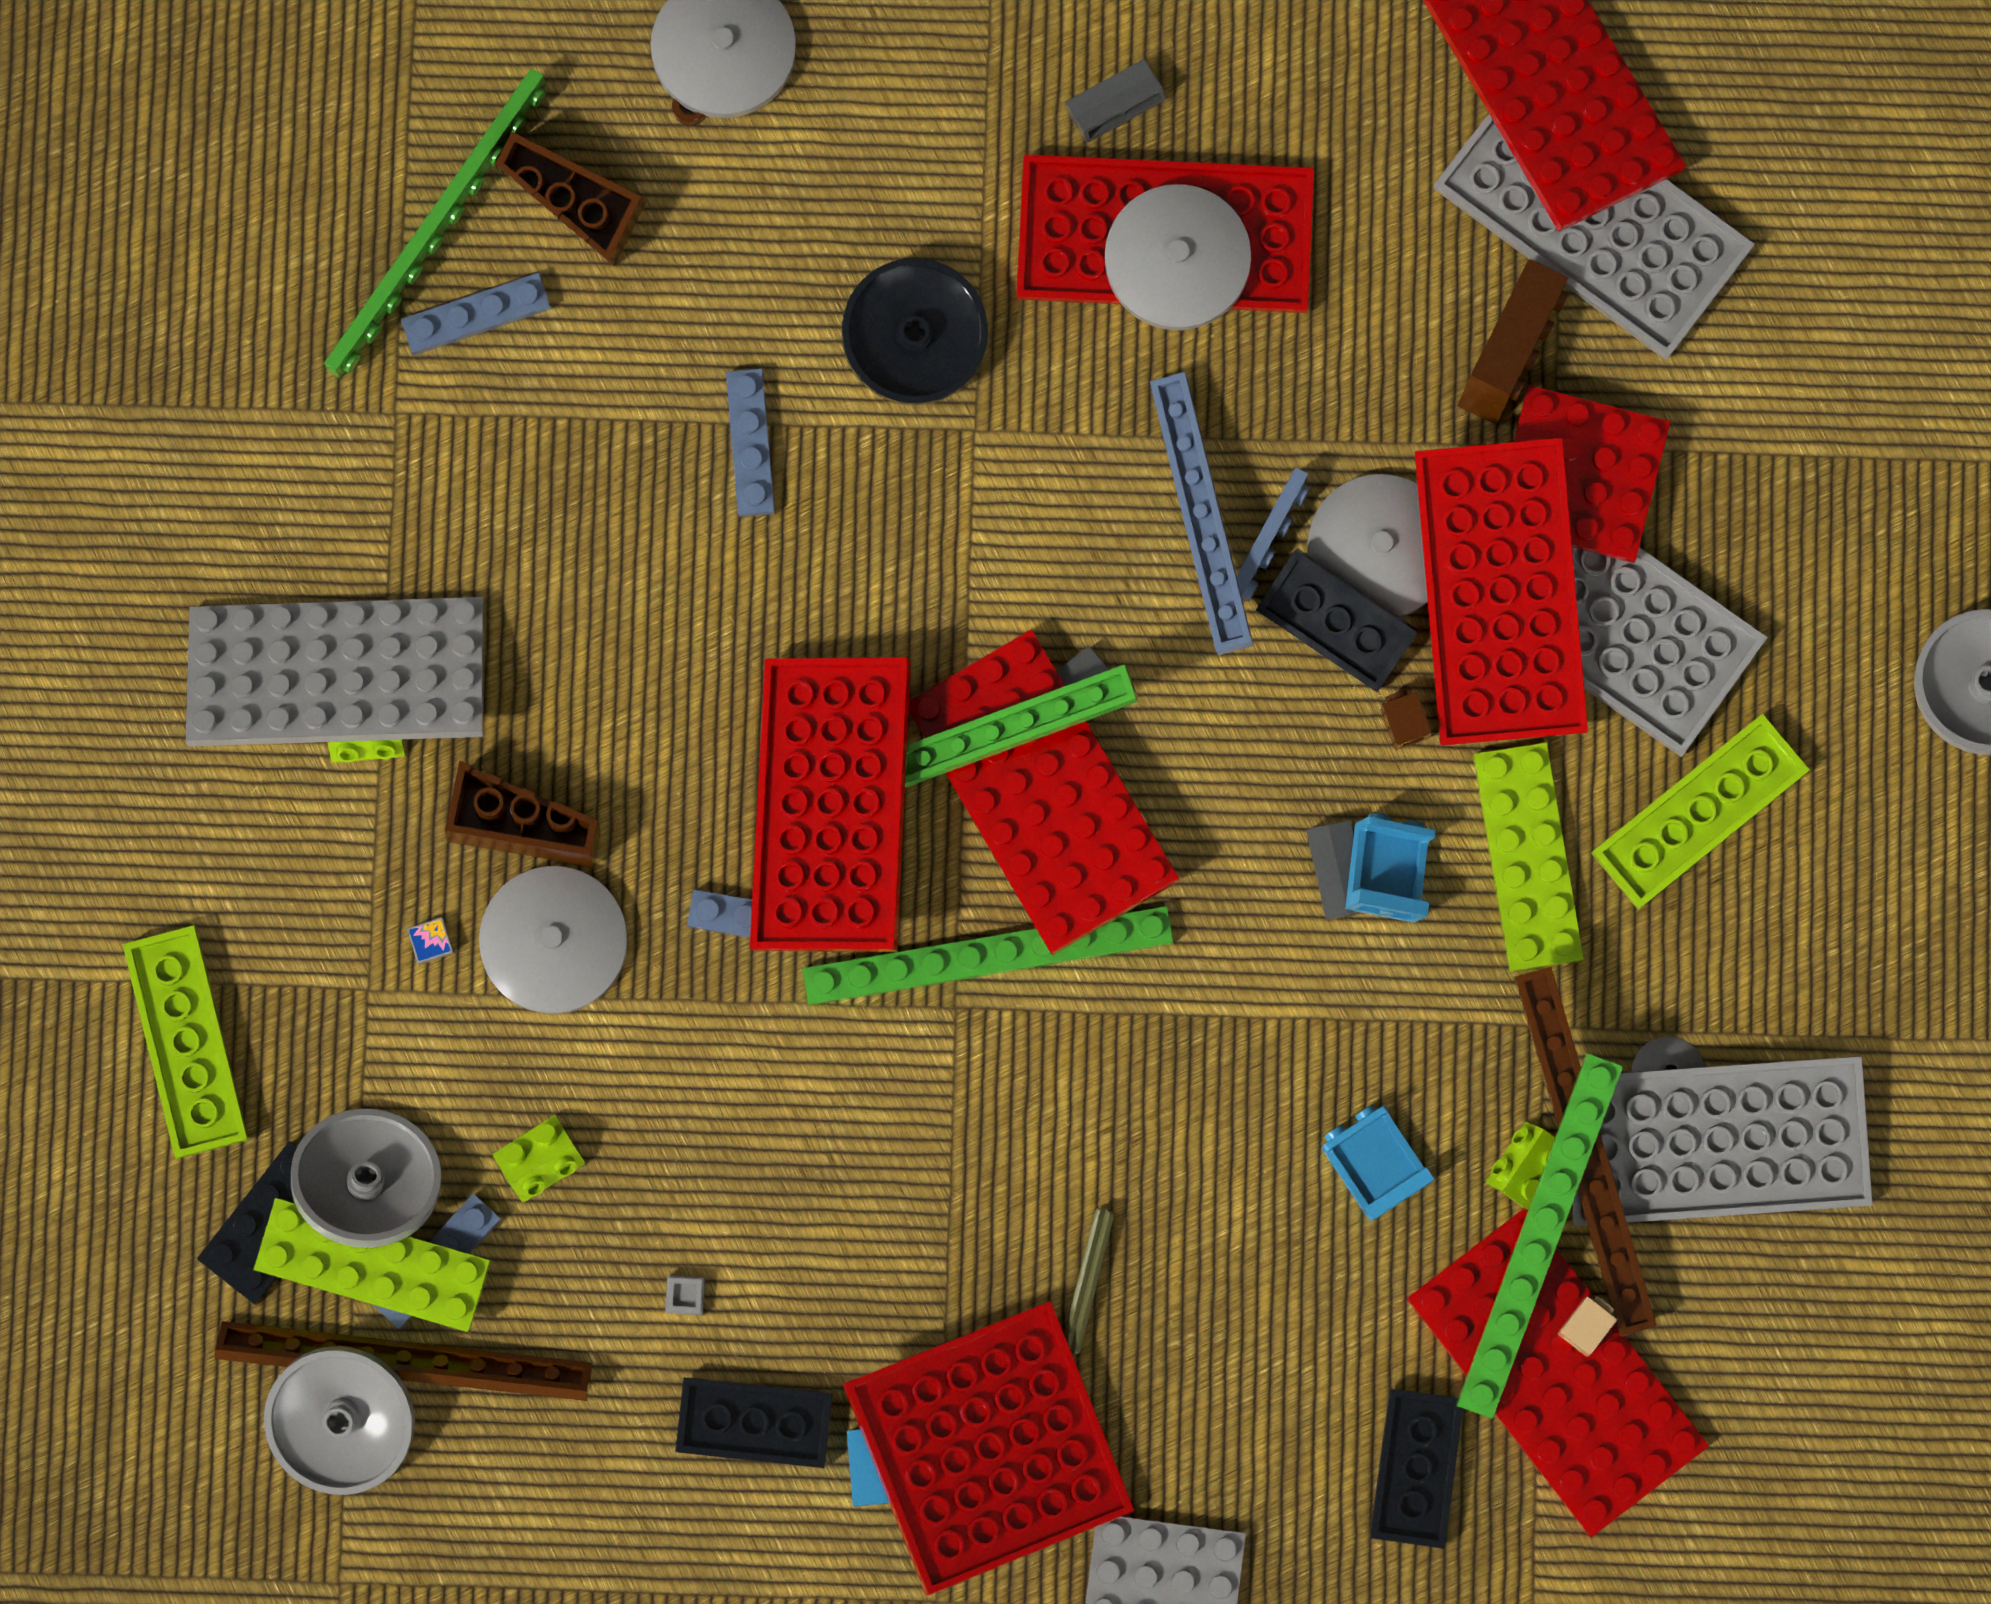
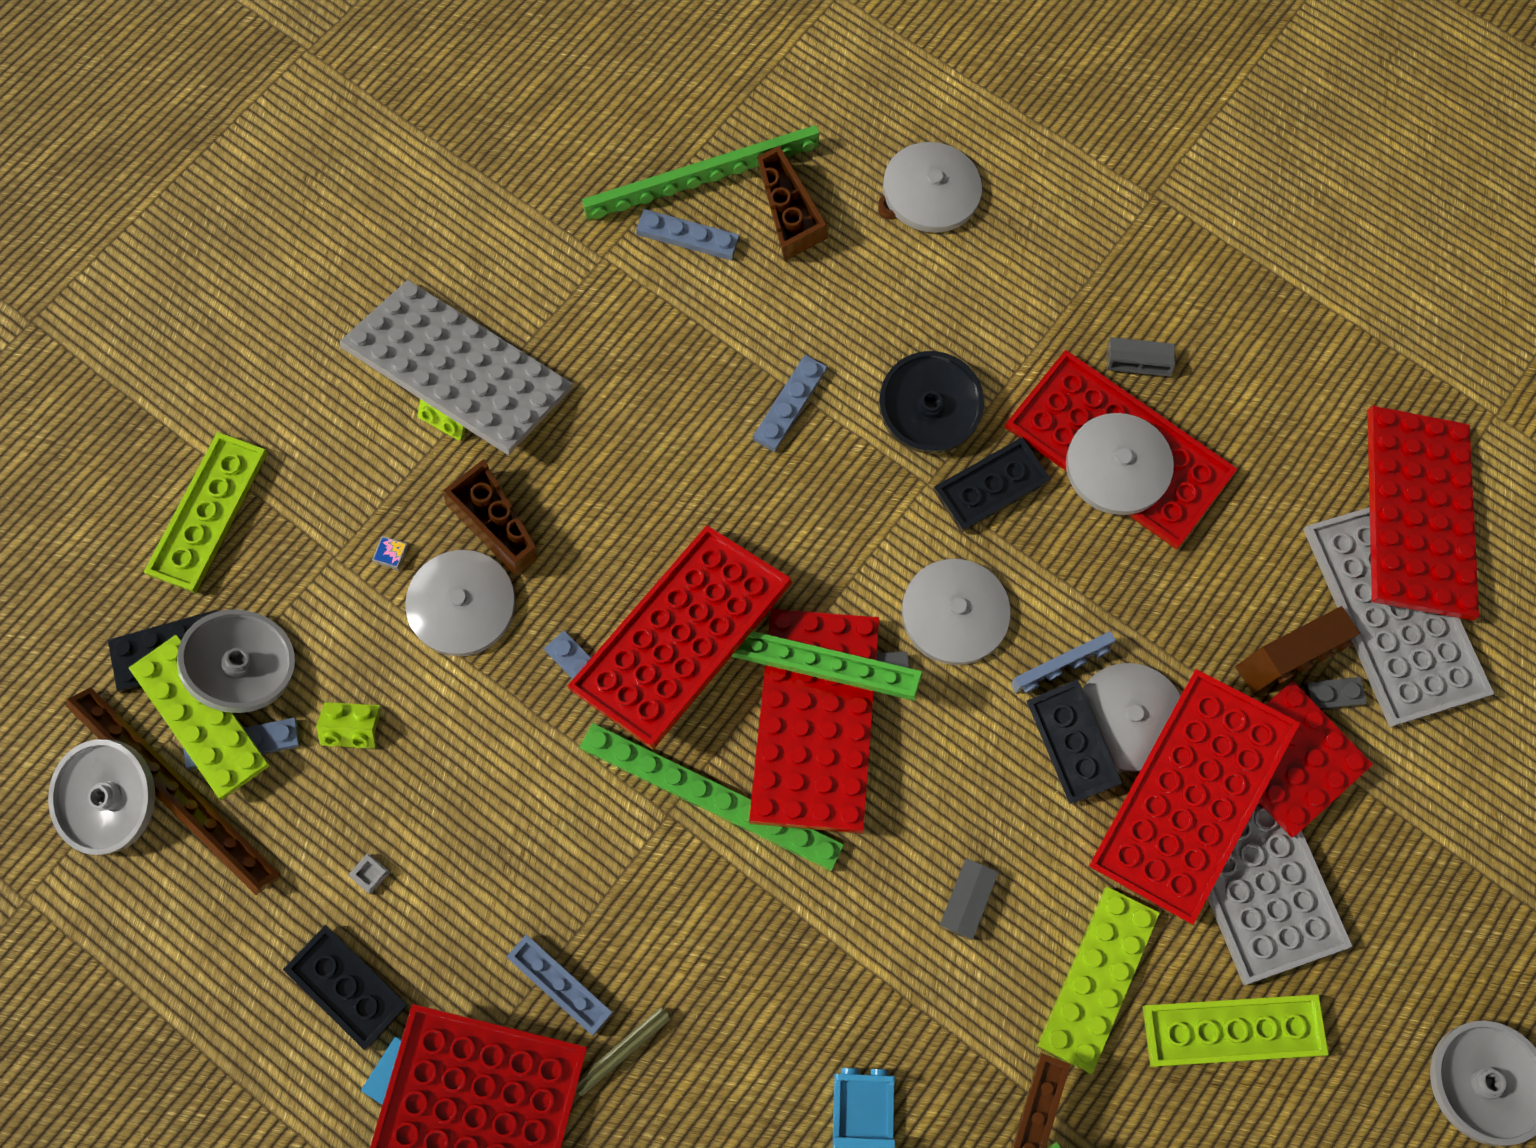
camera: 30 degrees right, 10 degrees down
sand blue plate [1150,372,1254,656] -> none
dark azure panel [1345,813,1436,923] -> none
reddish brown brick [1380,690,1432,750] -> none
none -> sand blue plate [506,934,613,1036]
none -> light grey dish [902,559,1011,665]
none -> black plate [933,437,1051,533]
none -> dark grey plate [1303,677,1367,710]

